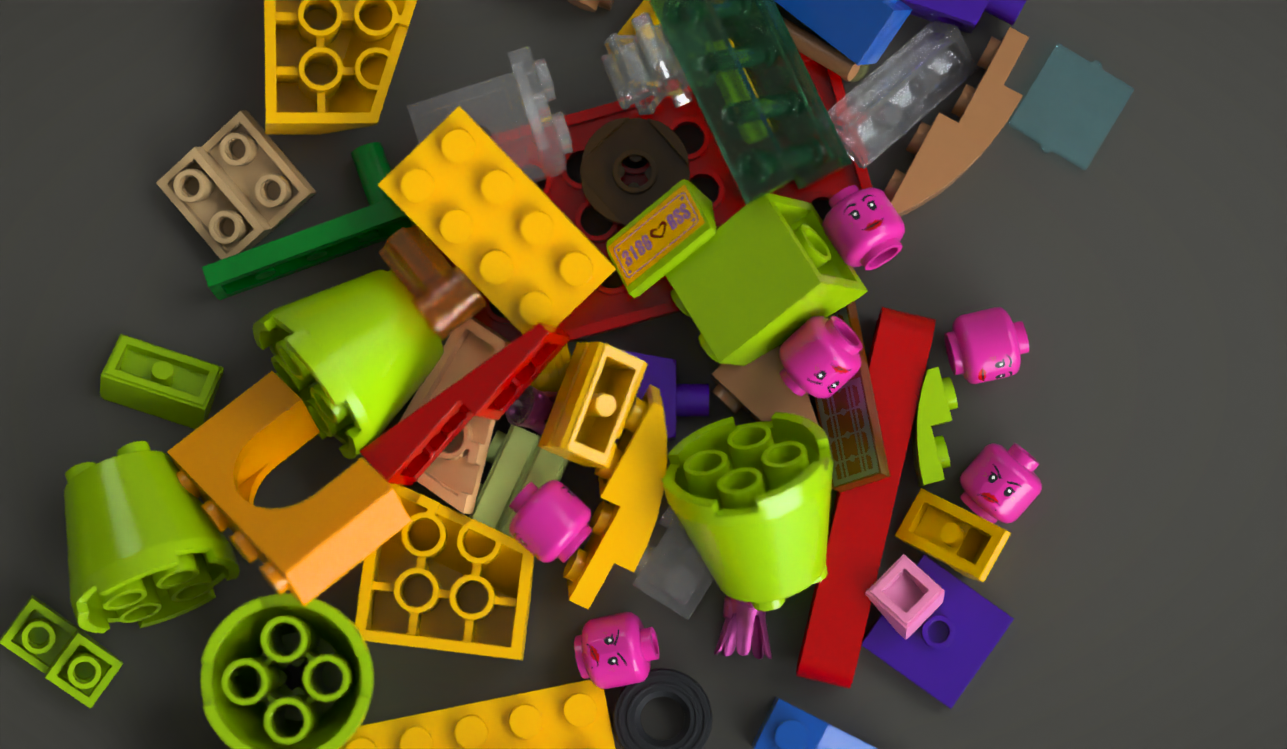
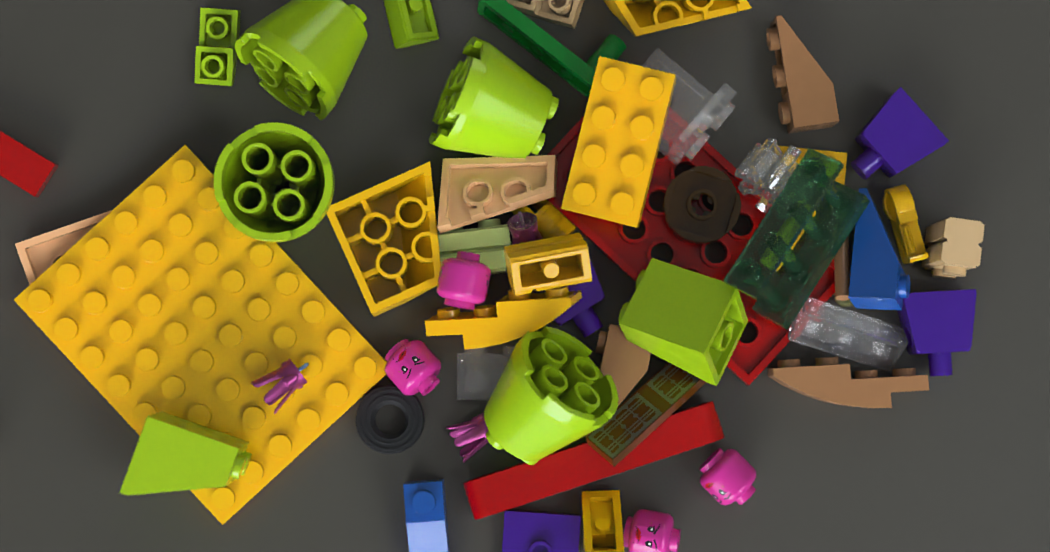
camera: 60 degrees right, 0 degrees up
light orange arch [167,371,411,606] -> none
red slope [358,322,571,486] -> none
clear orange piece [379,225,487,340] -> none
slope [606,179,717,298] -> none
dark pink head [779,316,863,399] -> none
dark pink head [822,185,905,270] -> none
bright pink slope [865,554,945,640] -> none
lime slope [912,367,958,487] -> none
clear light blue piece [1008,43,1135,171] -> none

